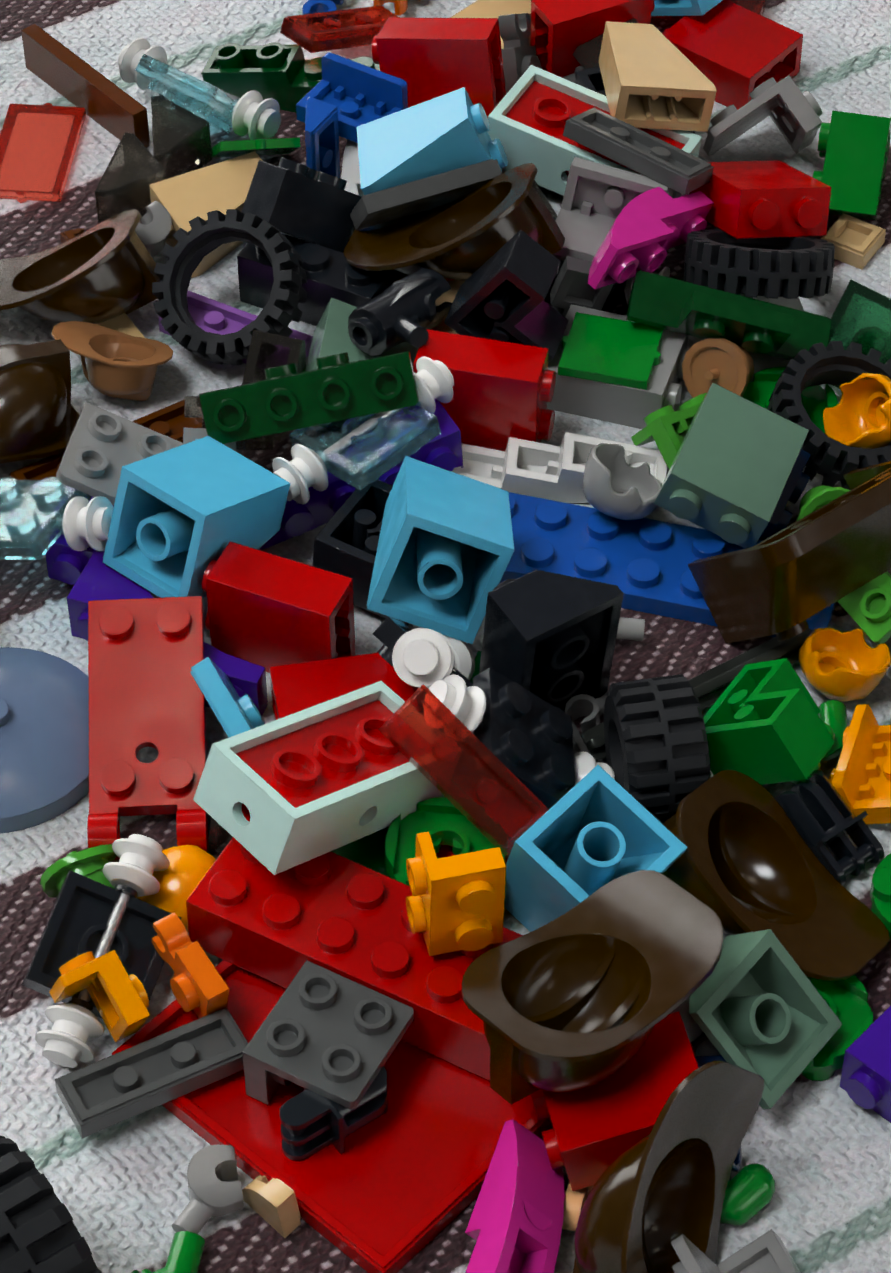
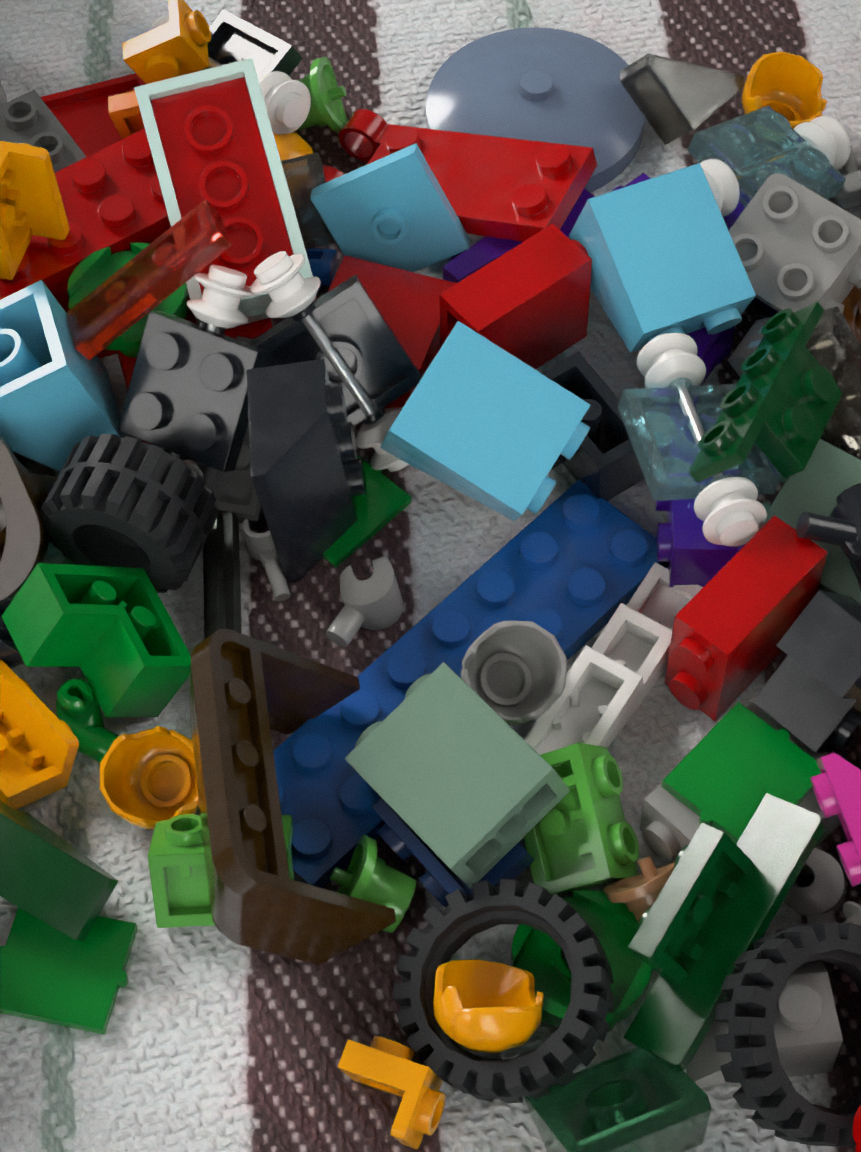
camera: 120 degrees right, 10 degrees up
dark grey tile [55,1007,248,1139] -> none

